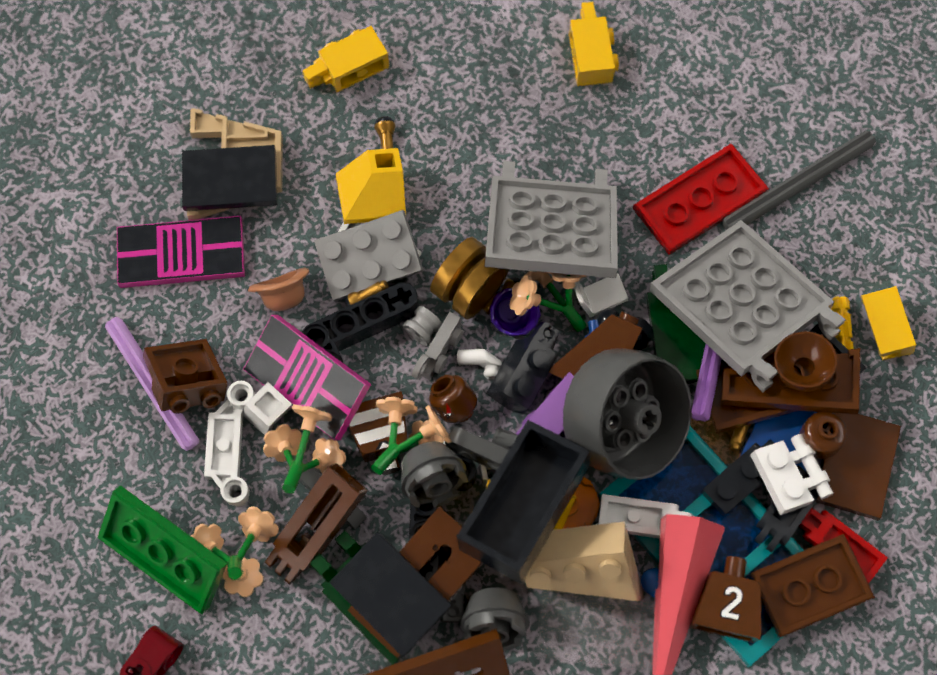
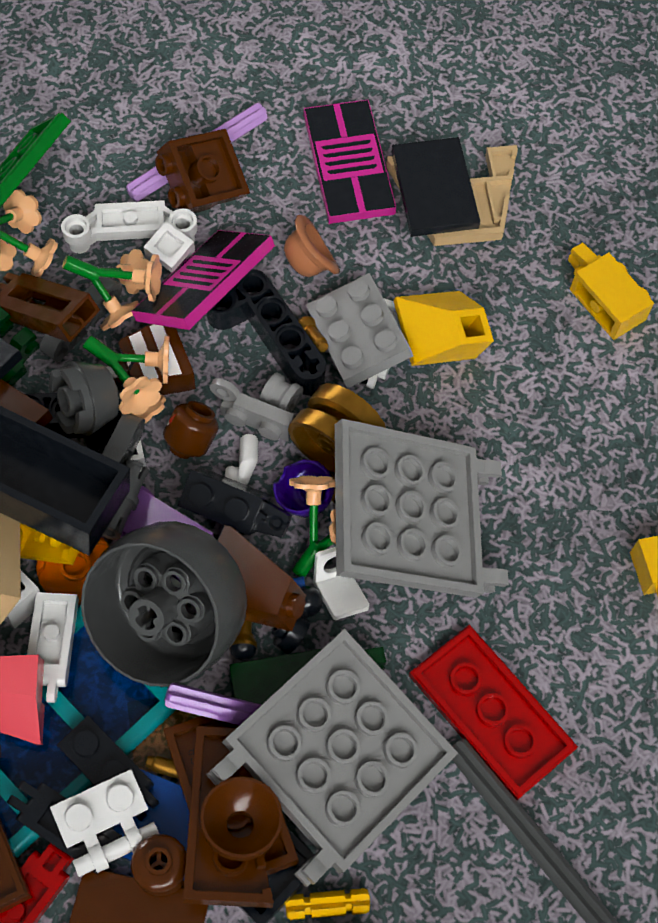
camera: 80 degrees right, 5 degrees down
pearl gold piece [374,116,395,149] -> none

